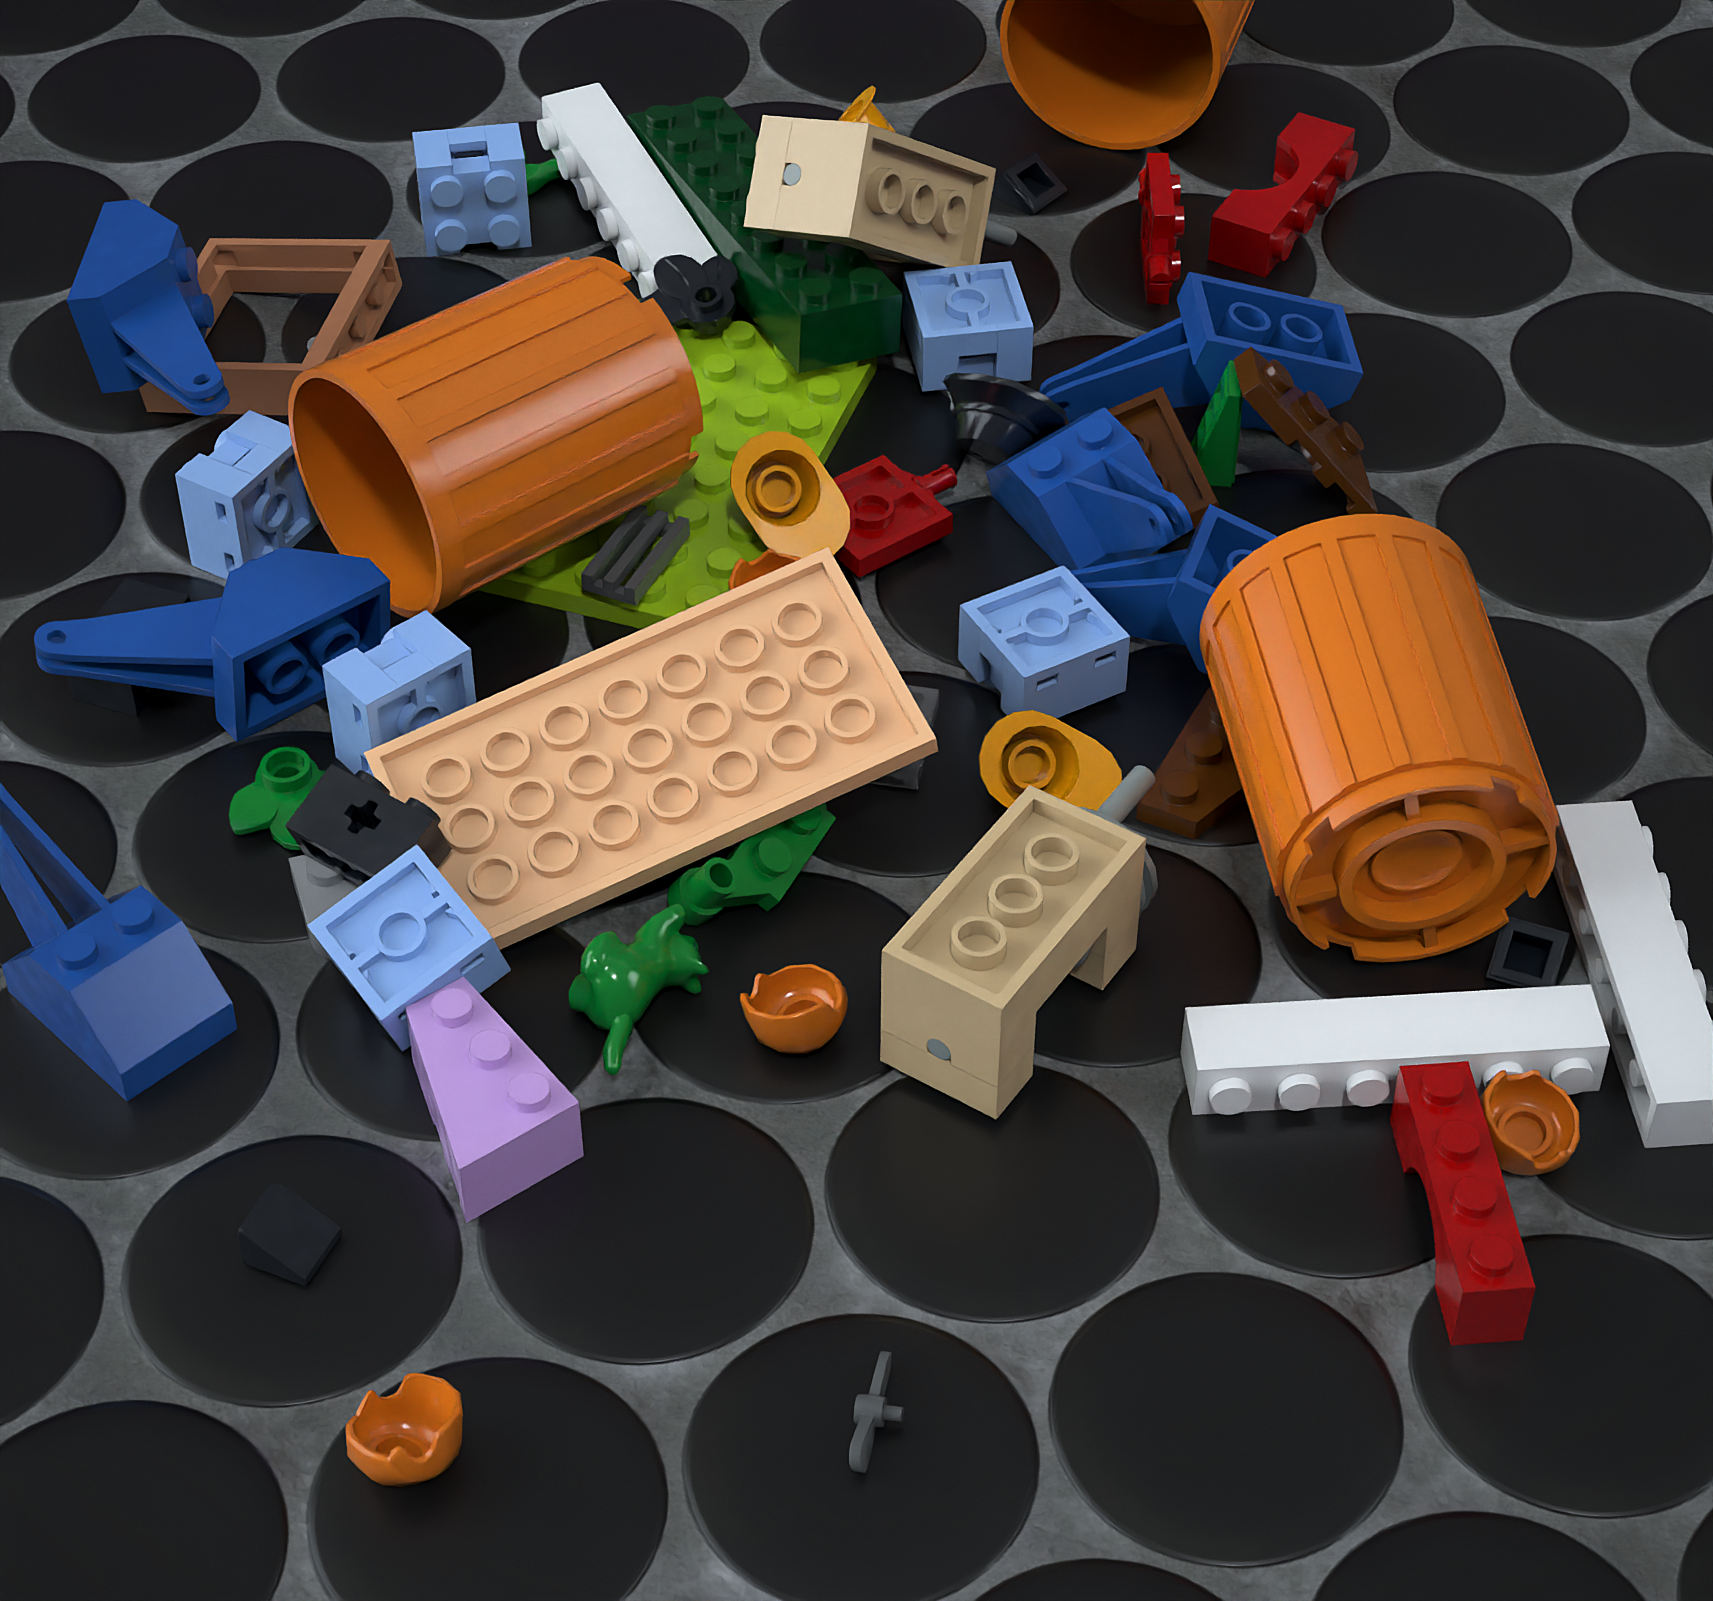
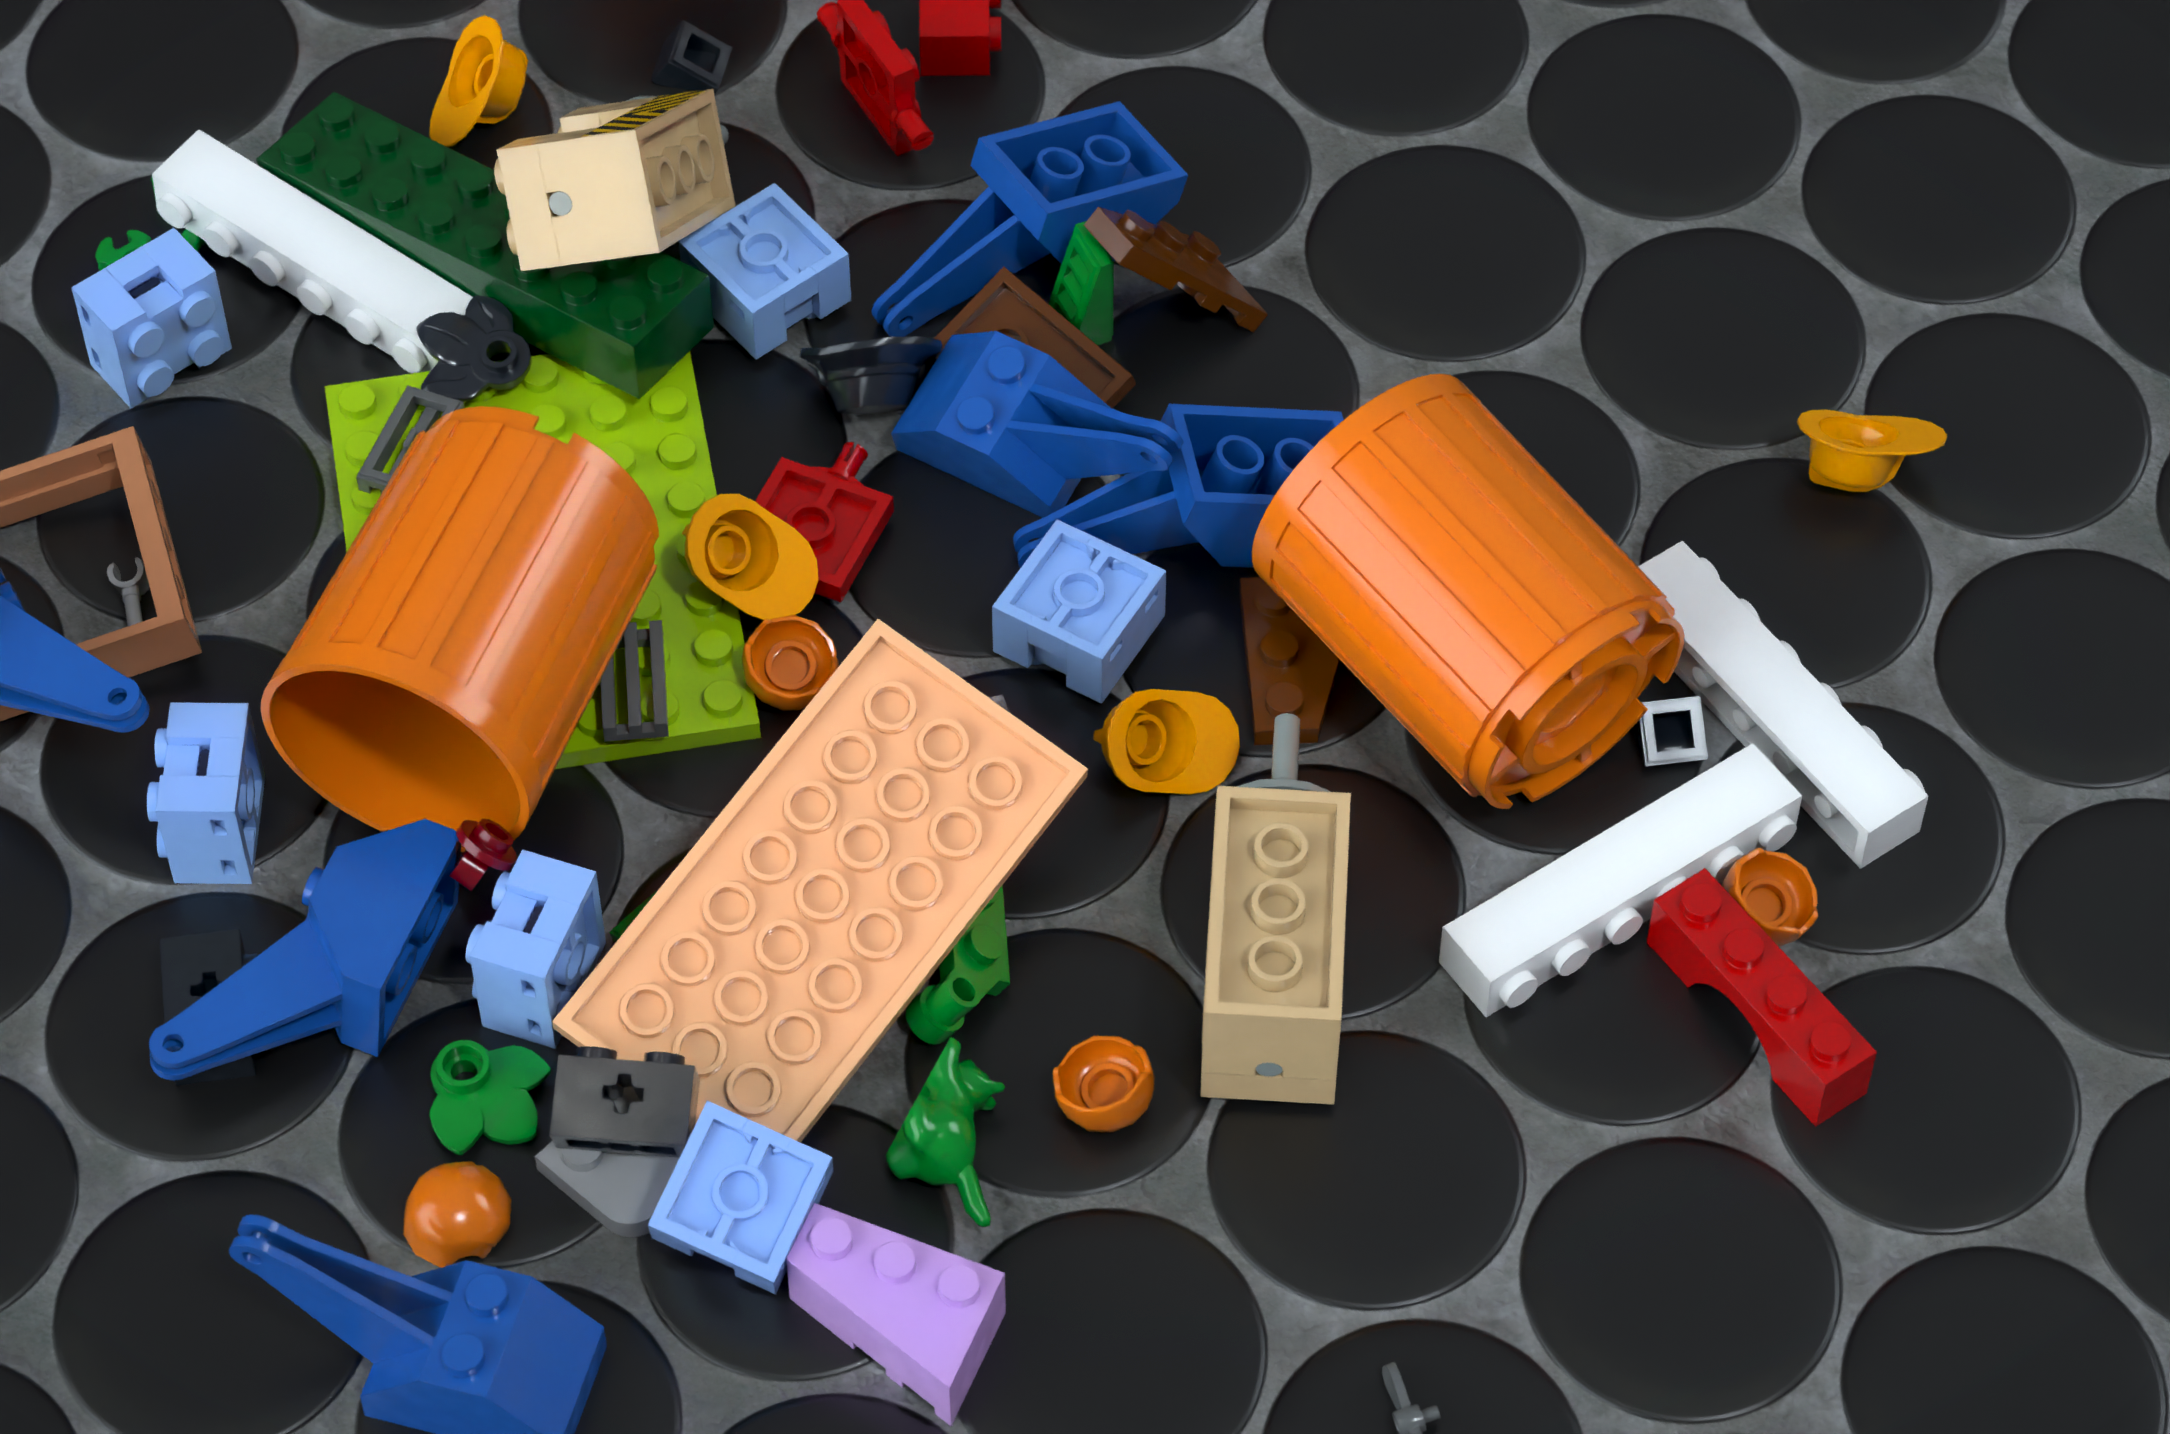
camera: 30 degrees left, 10 degrees up
none -> orange hair [403,1161,511,1267]
none -> dark red plate [449,818,517,891]

